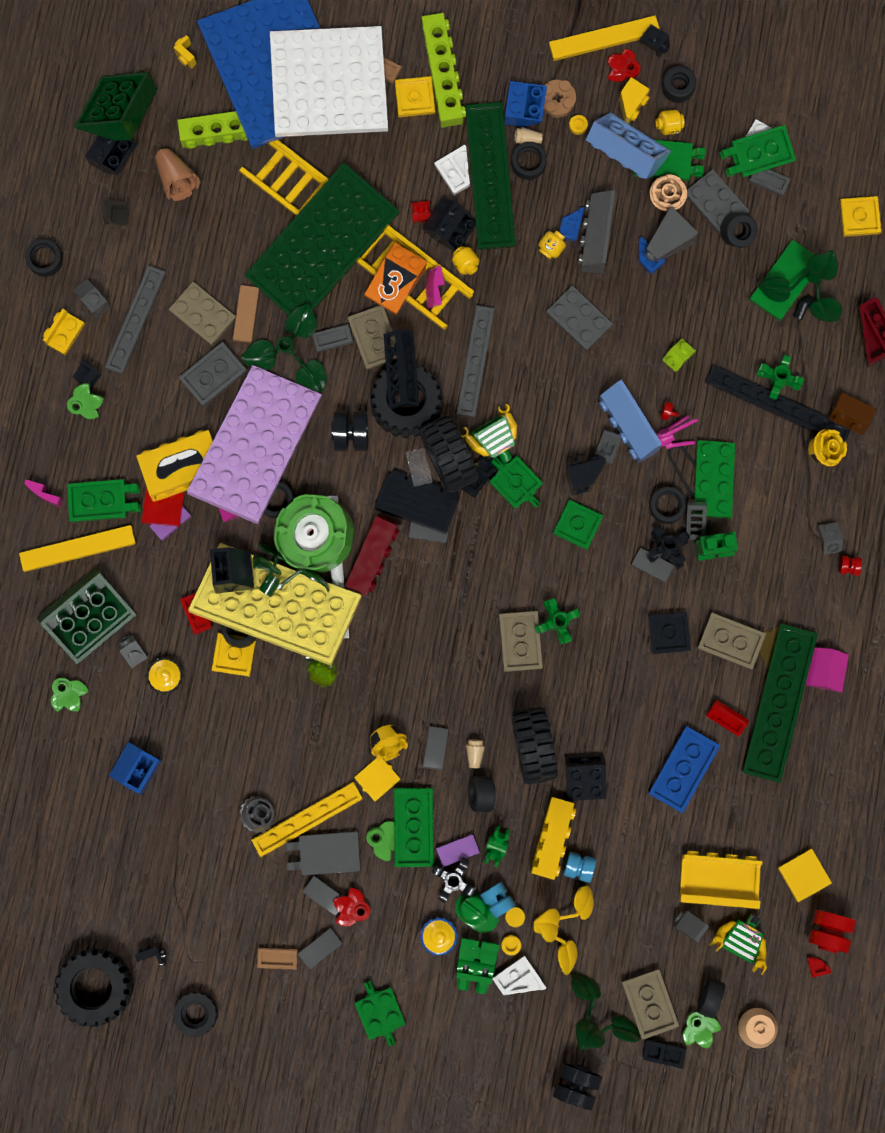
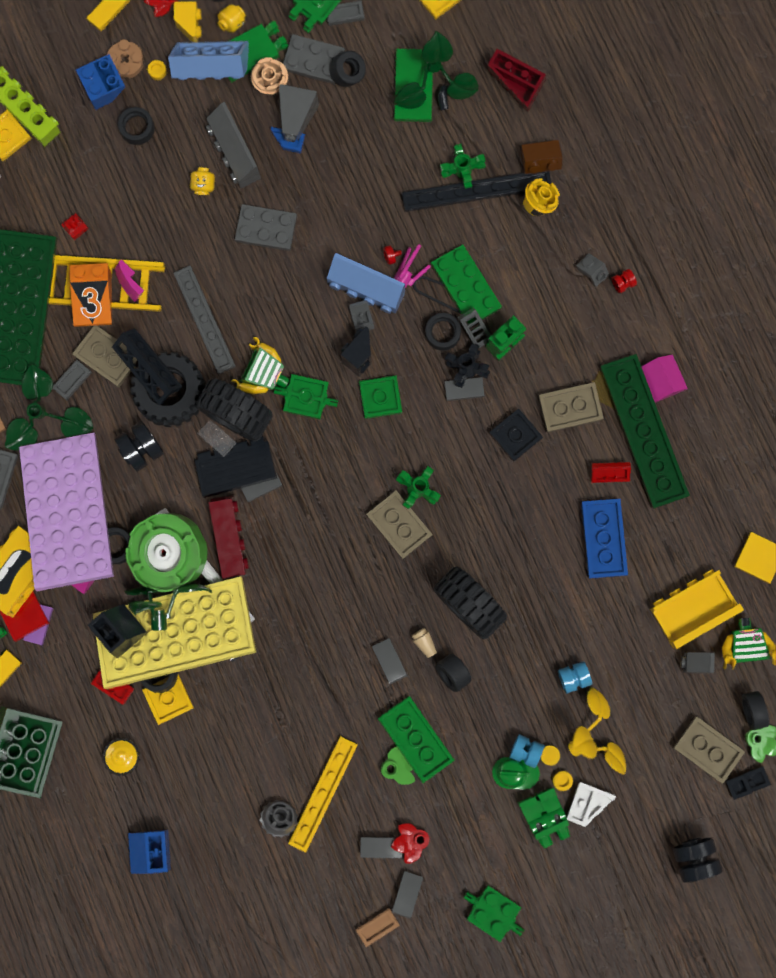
camera: 30 degrees left, 0 degrees up
bright green plate [51,677,88,712] -> none
dark grey bracket [117,634,148,668] -> none
dark grey tile [286,832,360,875] -> none
clear neon green head [307,661,338,688] -> none
yellow piece [354,758,401,802] -> none
yellow cone [370,724,408,761] -> none
yellow piece [420,917,458,956] -> none
black slope [422,198,476,251] -> none
black pin [432,857,476,903] -> none
white wing [434,145,470,195] -> none
medium lavender tile [436,835,480,867] -> none
yellow head [452,246,480,275] -> none
black slope [462,456,496,498] -> none
dark green plate [465,102,515,250] -> none
green pin [484,826,510,867] -> none
tan cone [514,127,542,145] -> none
yellow wedge [530,797,577,880] -> none
blue tile [559,207,584,242] -> none
black bracket [565,754,606,801] -> none
dark green plant [571,974,641,1050] -> none
lime bracket [663,339,696,372] -> none

